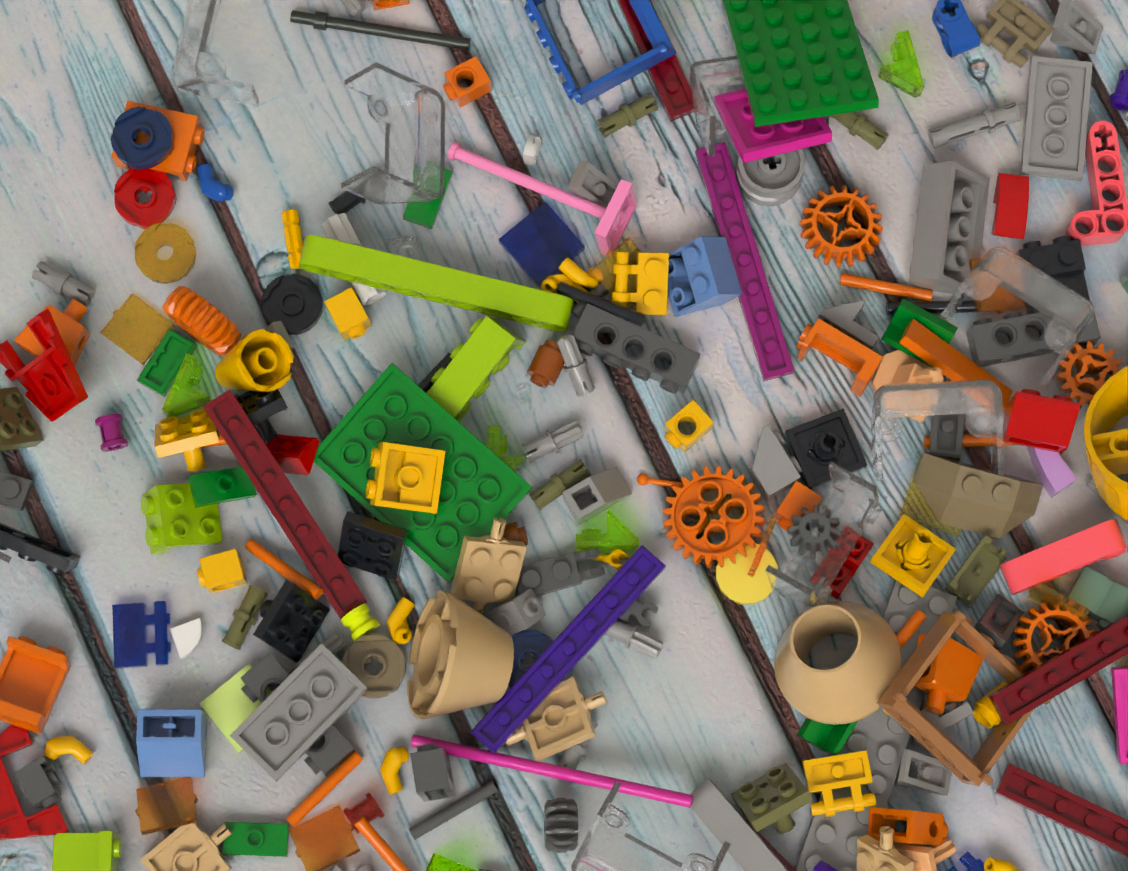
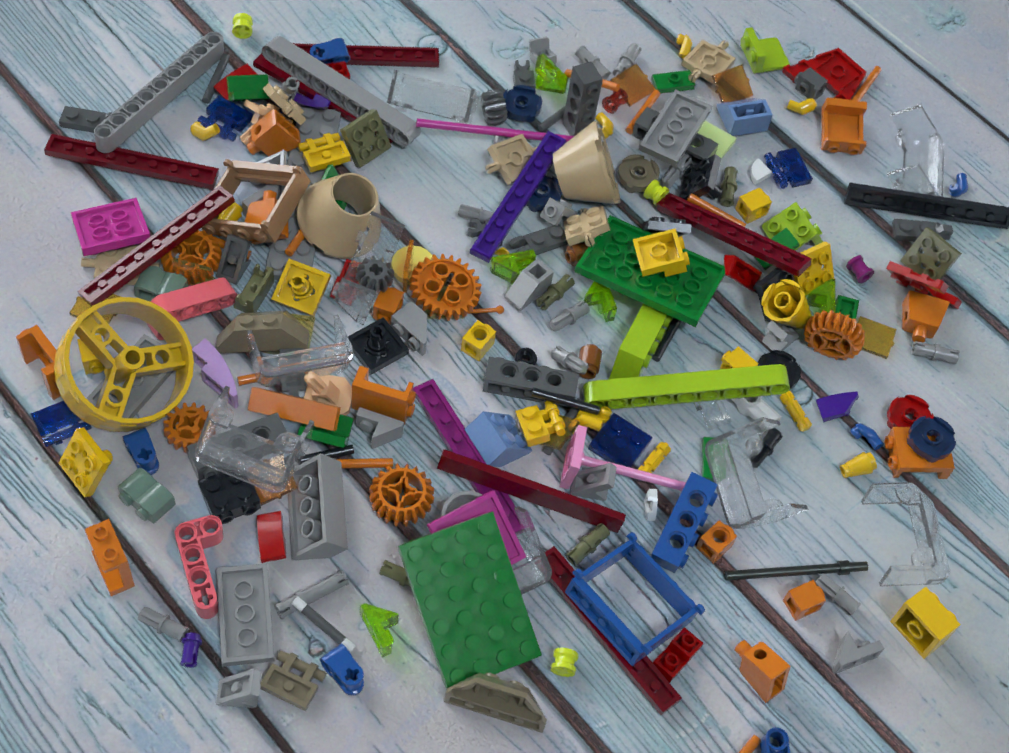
camera: 155 degrees right, 20 degrees down
clear yellow tile [135,223,196,284] -> none
yellow arm [387,597,415,644] -> none
red slope [1000,389,1080,453] -> none
none -> dark grey bar [291,596,356,652]
none -> dark red tile [437,449,626,533]
none -> dark blue plate [503,85,542,123]
none -> black plate [514,348,537,365]
none -> yellow axle [637,442,671,473]
none -> blue brick [650,472,718,574]
none -> dark purple slope [816,391,859,423]
none -> yellow cone [840,452,877,478]

